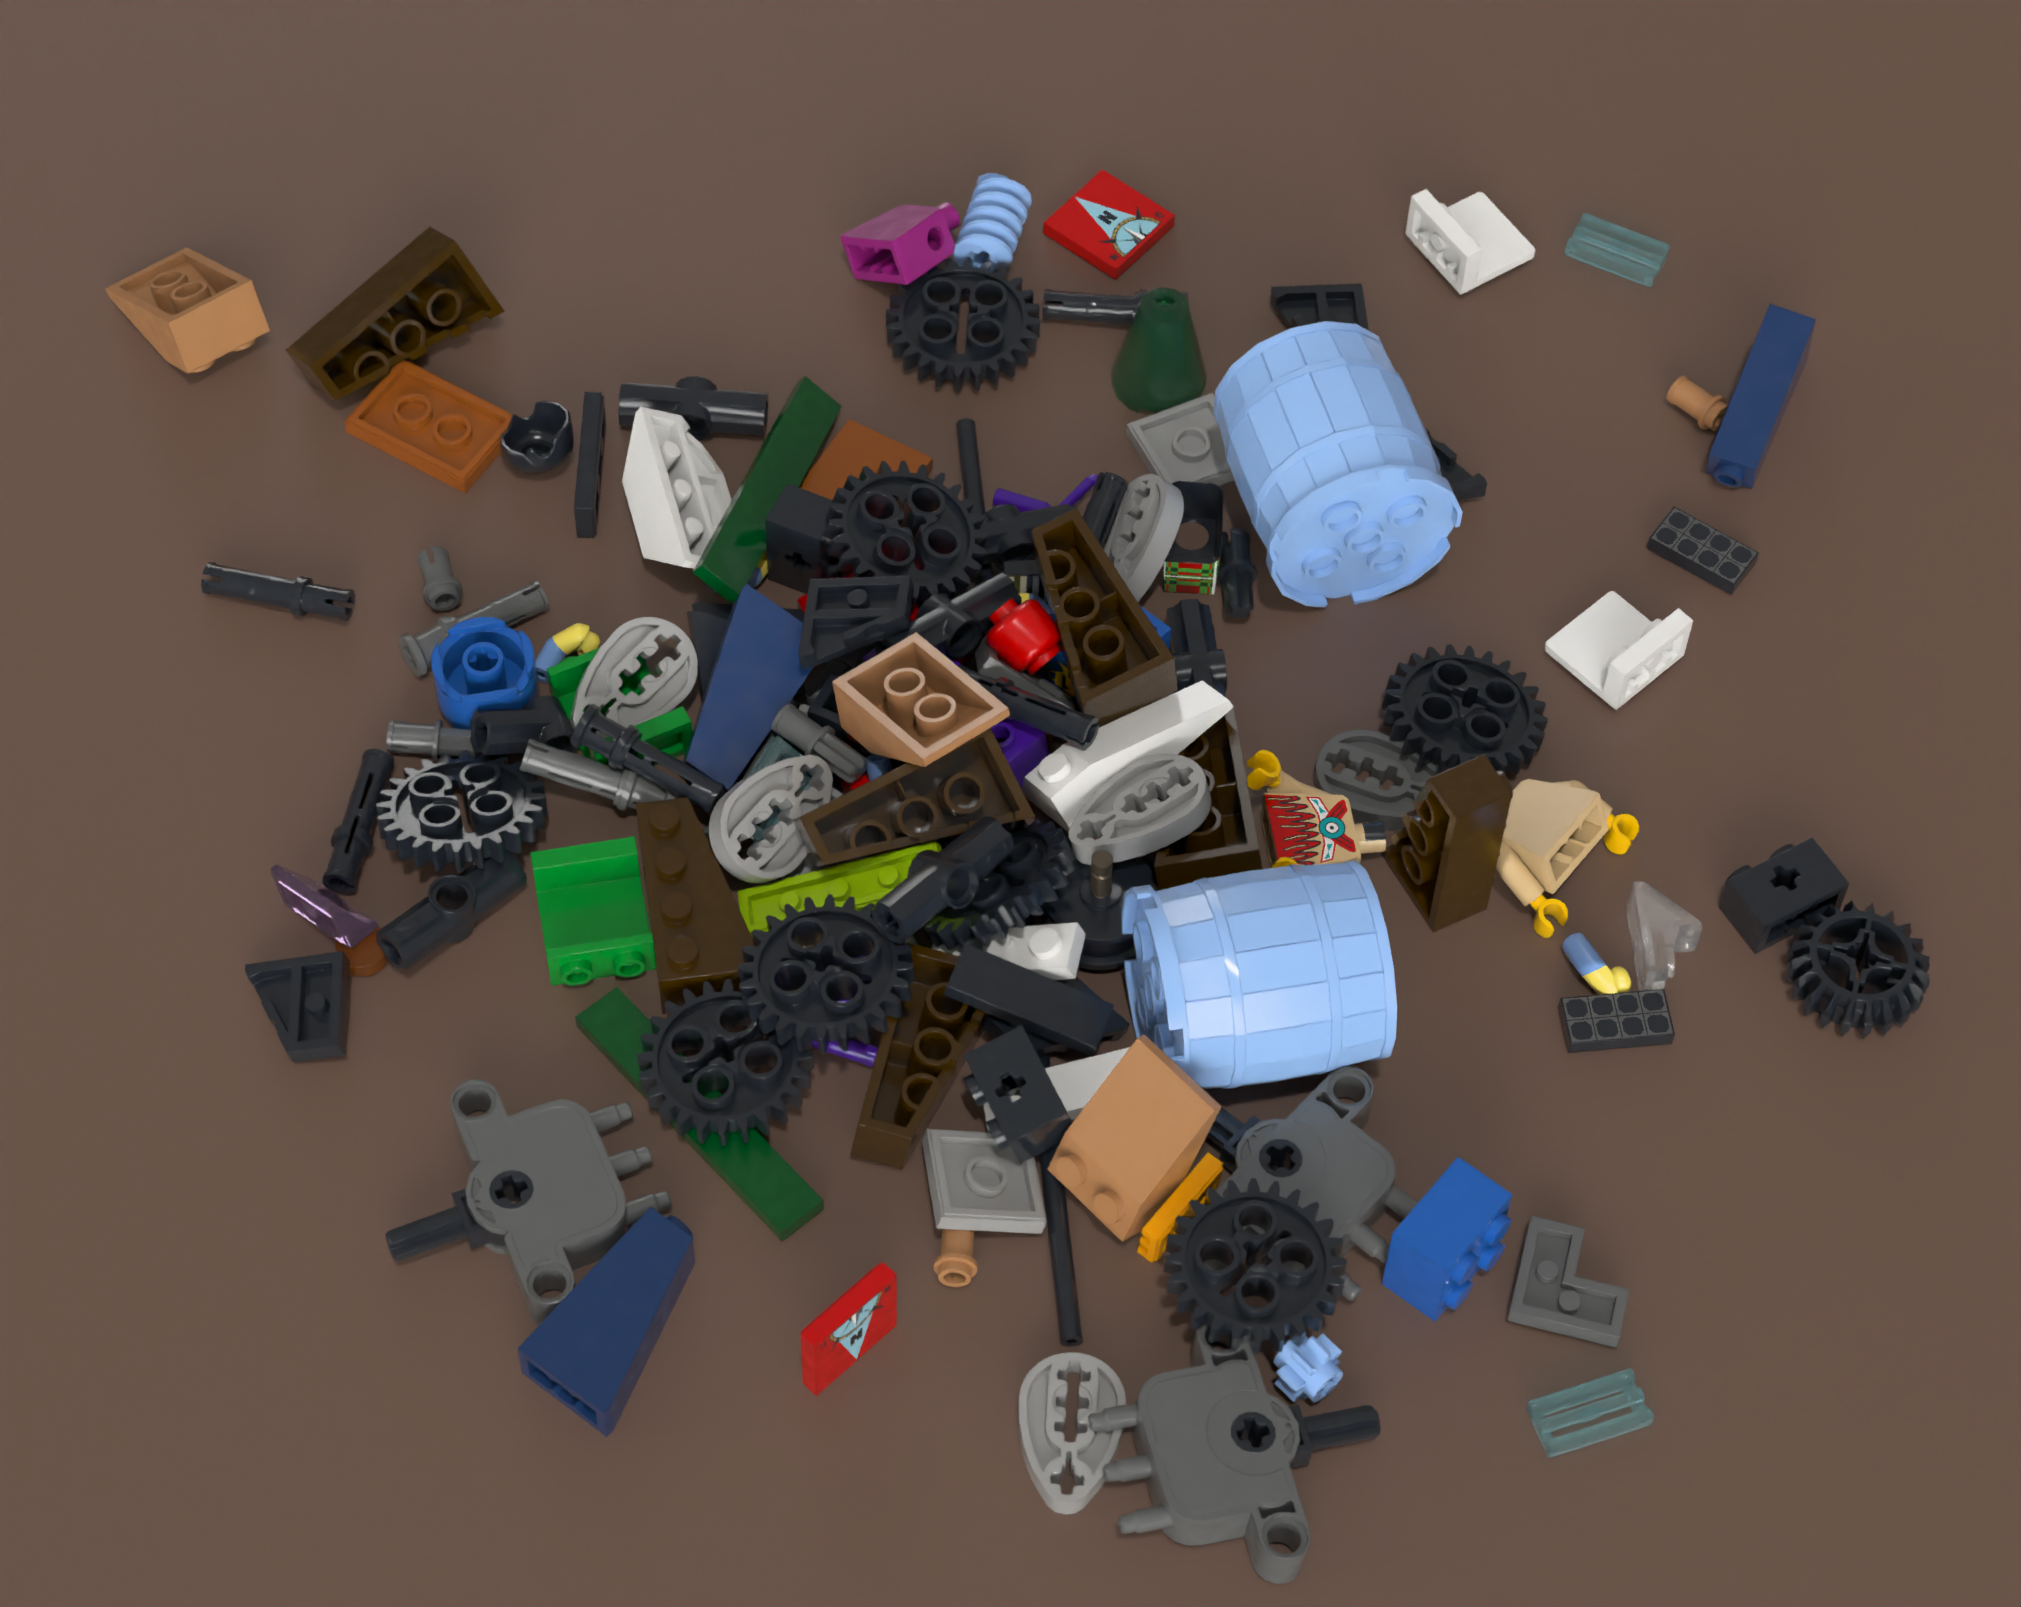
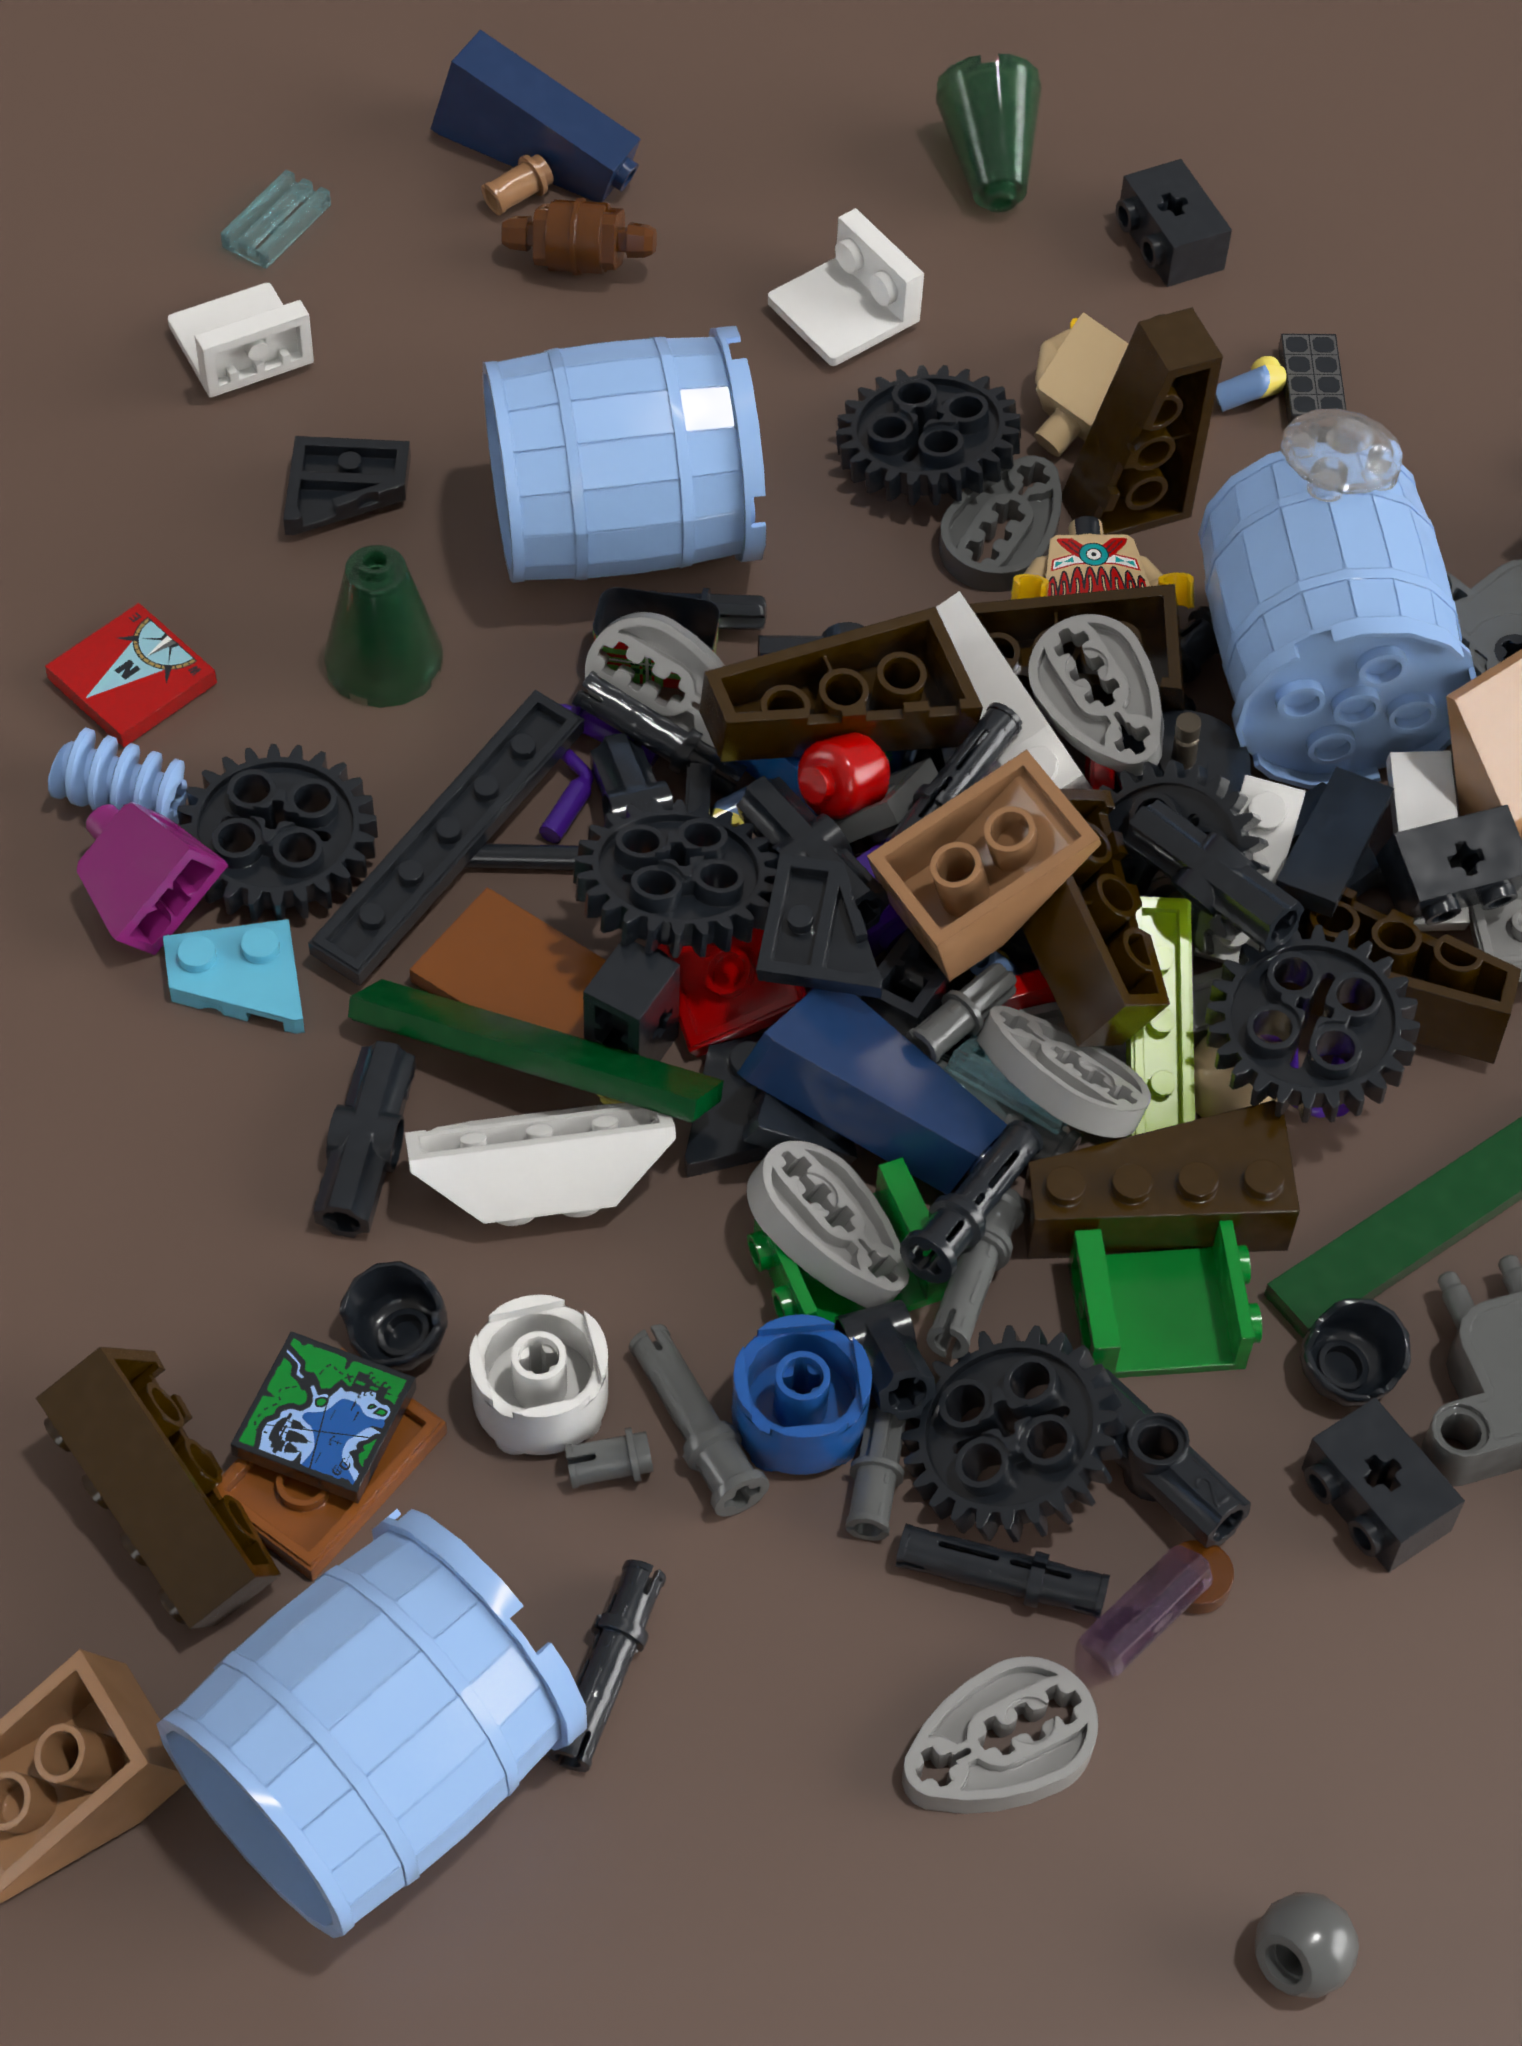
camera: 85 degrees left, 0 degrees up
black wing [245,951,350,1062] -> none
arm [535,623,600,684] -> none
black tile [574,391,607,538] -> none
black gear [637,979,815,1146] -> none
black pin [1043,289,1188,335] -> none
light grey tile [1126,393,1235,486] -> none
clear slope [1626,881,1703,991] -> none
black tile [1647,507,1759,595] -> none
black gear [1785,900,1930,1039] -> none
none -> light blue piece [156,1509,587,1938]
none -> medium azure wing [163,919,305,1034]
none -> tile [230,1331,417,1503]
none -> black tile [308,690,584,986]
none -> white brick [469,1295,608,1455]
none -> reddish brown piece [501,198,657,276]
none -> light grey piece [902,1656,1098,1814]
none -> clear green cone [936,53,1042,213]
none -> dark grey piece [1255,1892,1359,1998]
none -> clear dish [1280,408,1403,502]
none -> black hair [1300,1299,1411,1407]
none -> black brick [1301,1397,1465,1573]

